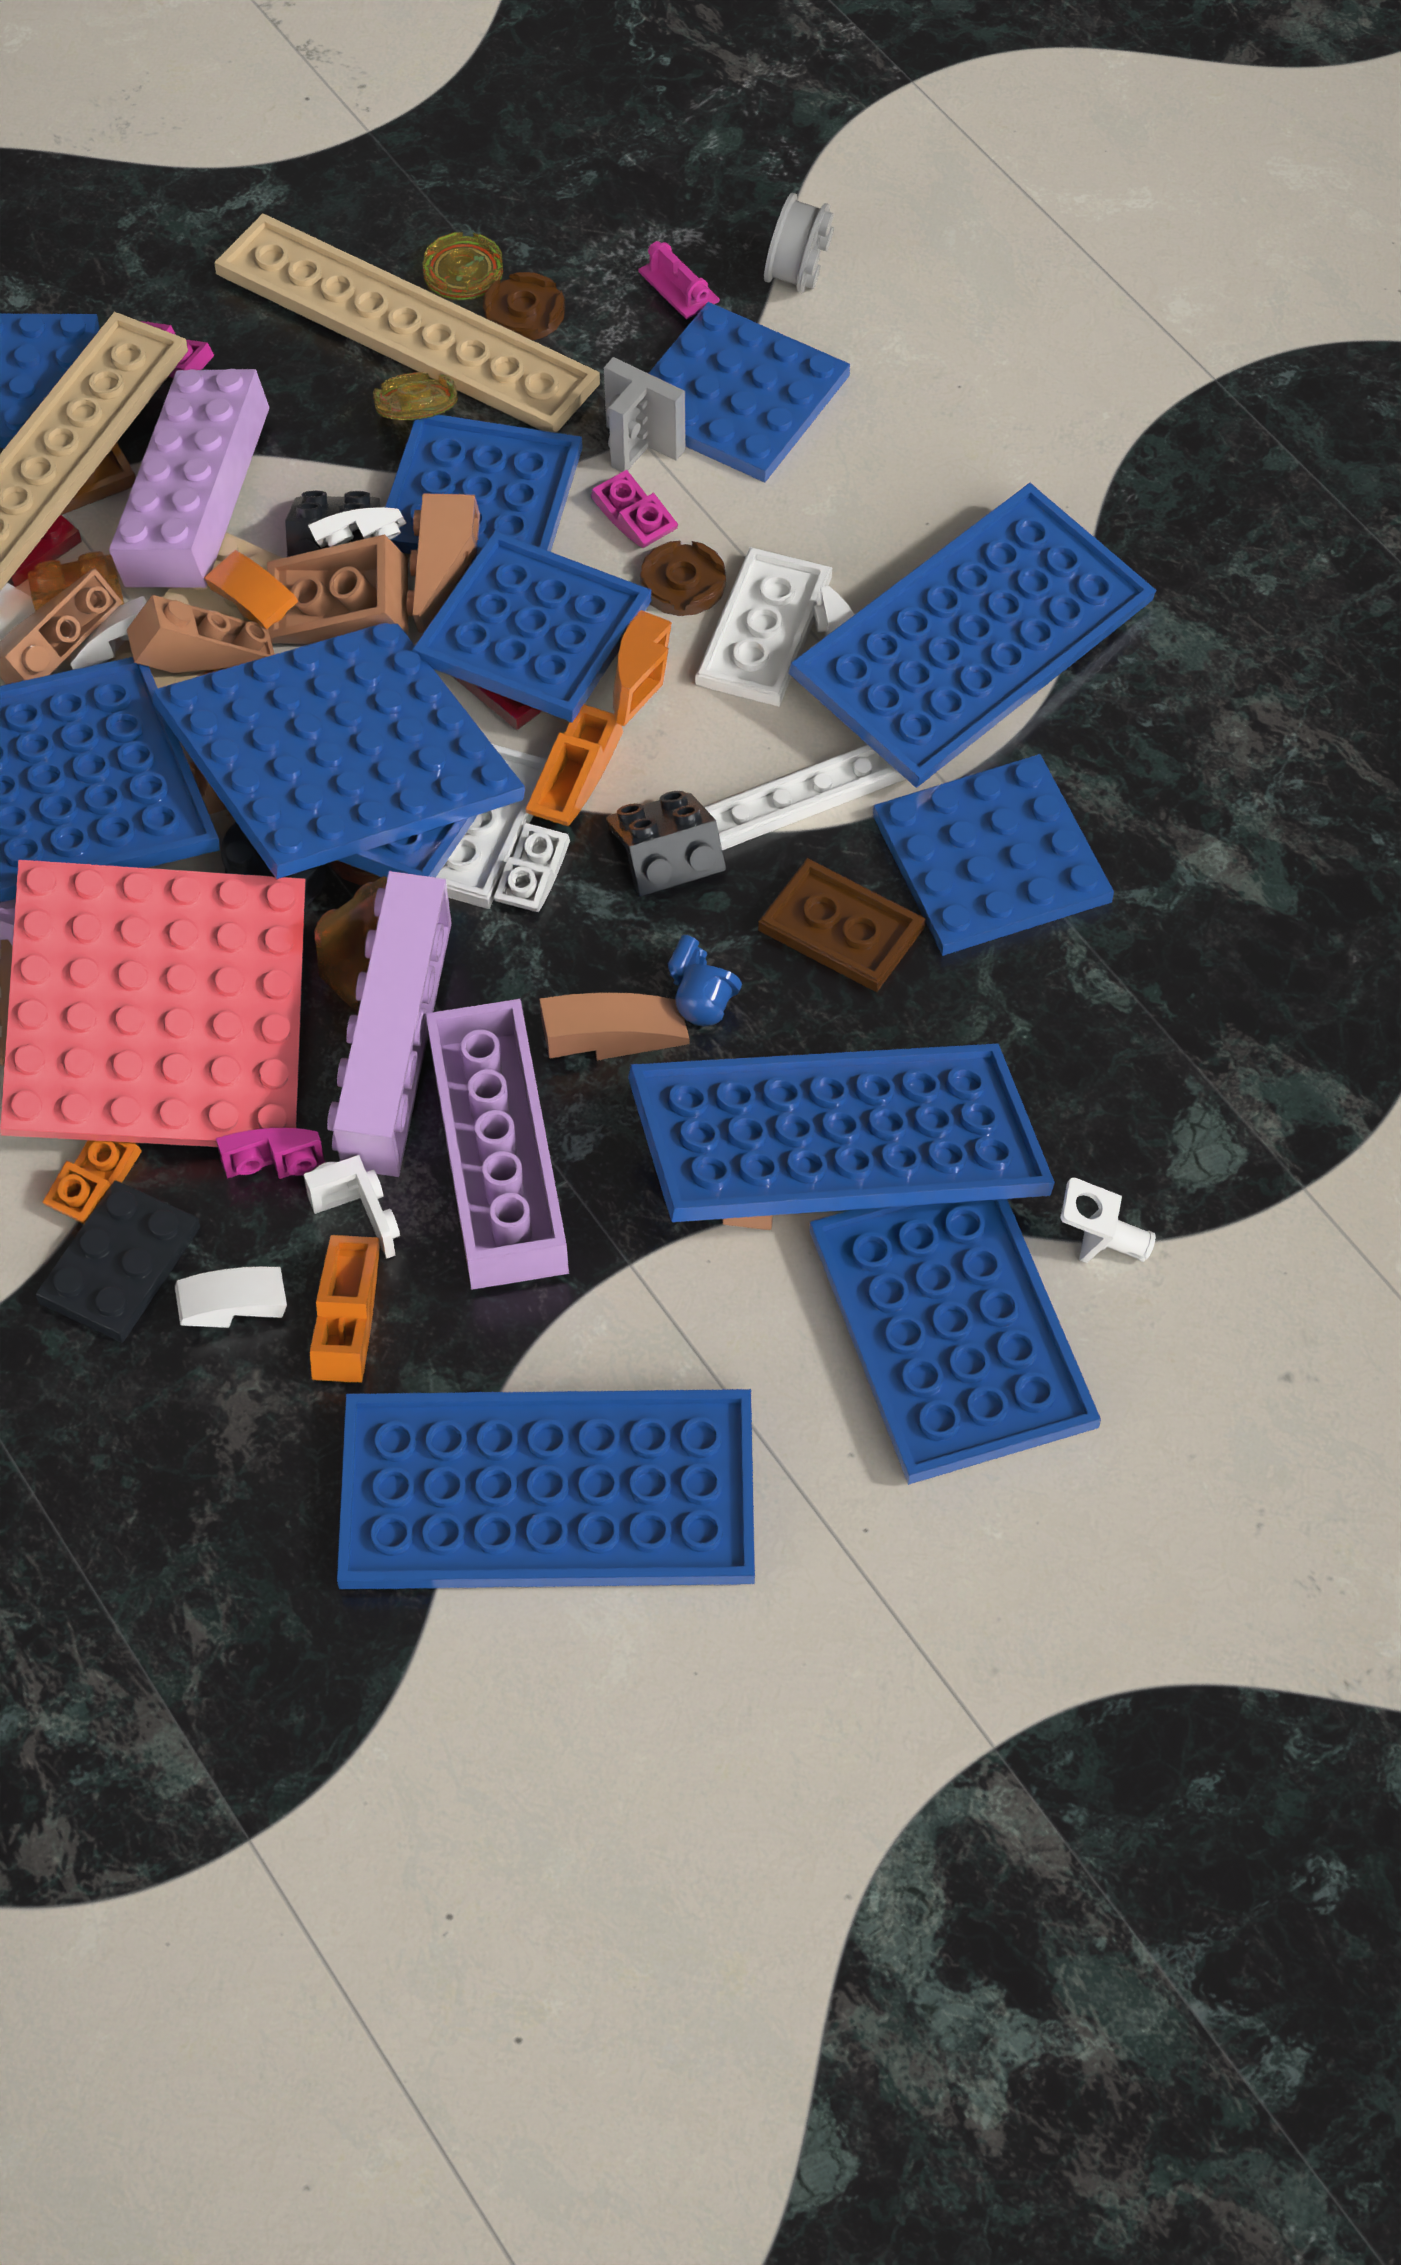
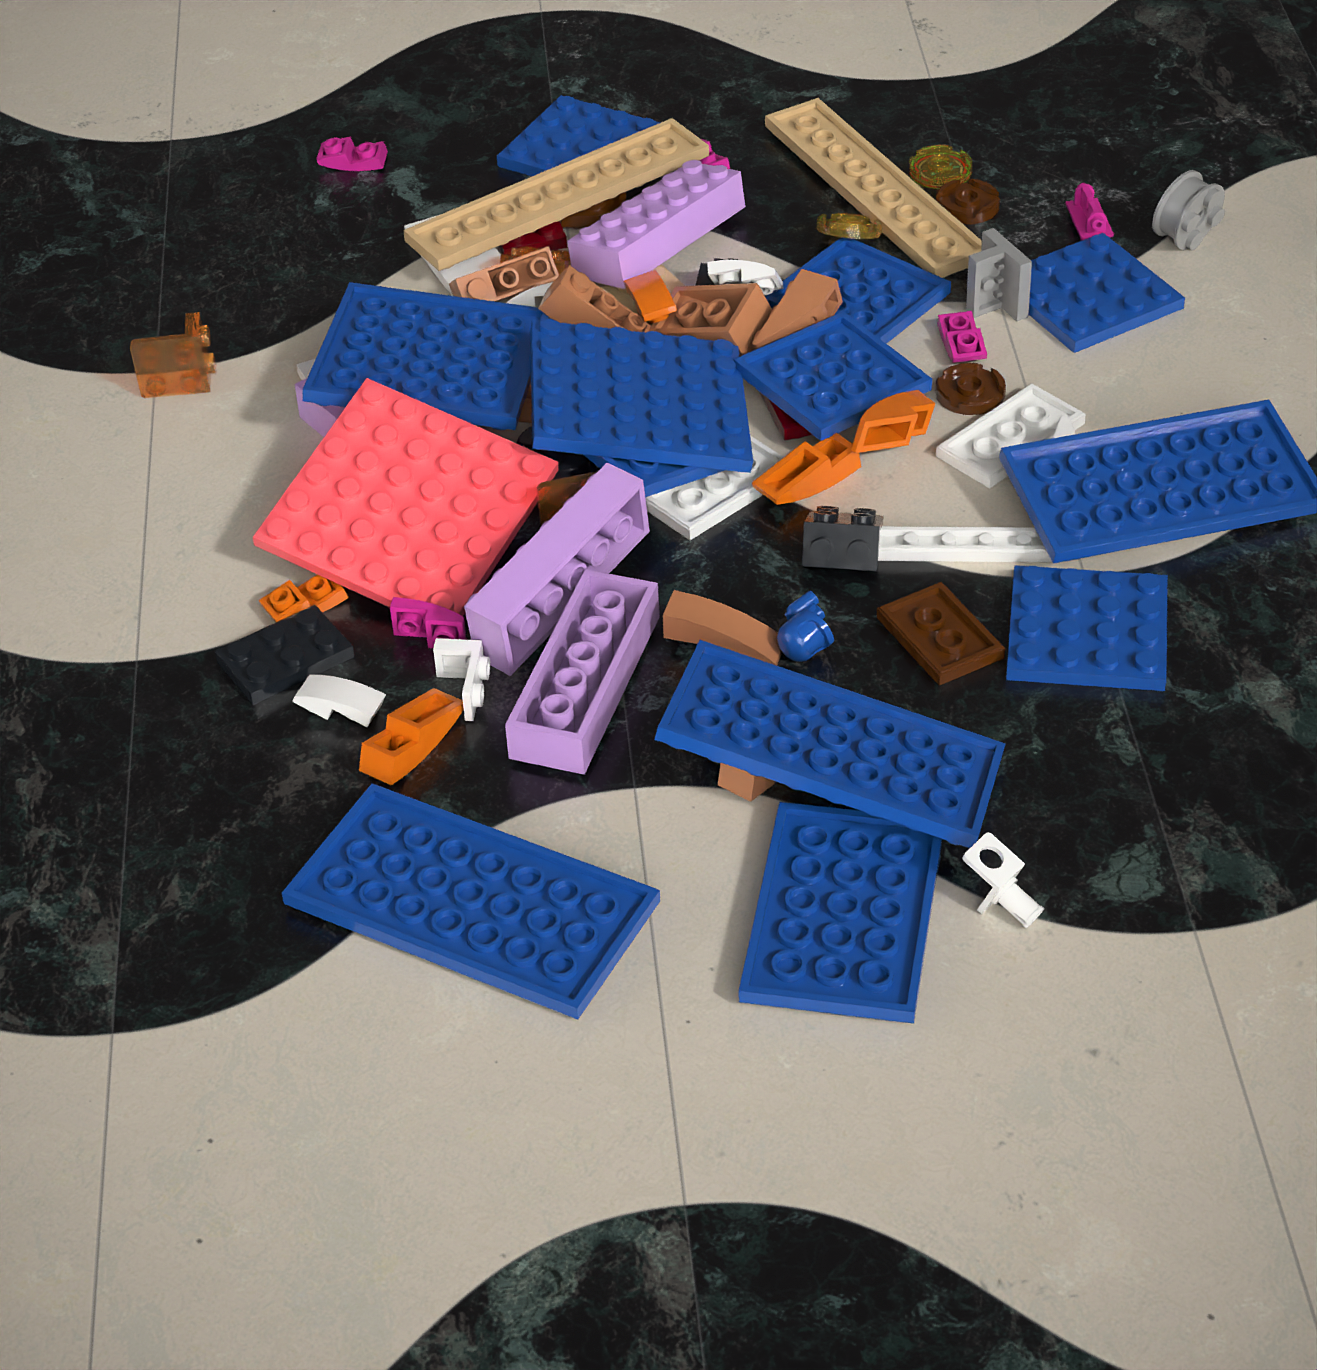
camera: 30 degrees right, 15 degrees down
white slope [494,823,570,912] -> none

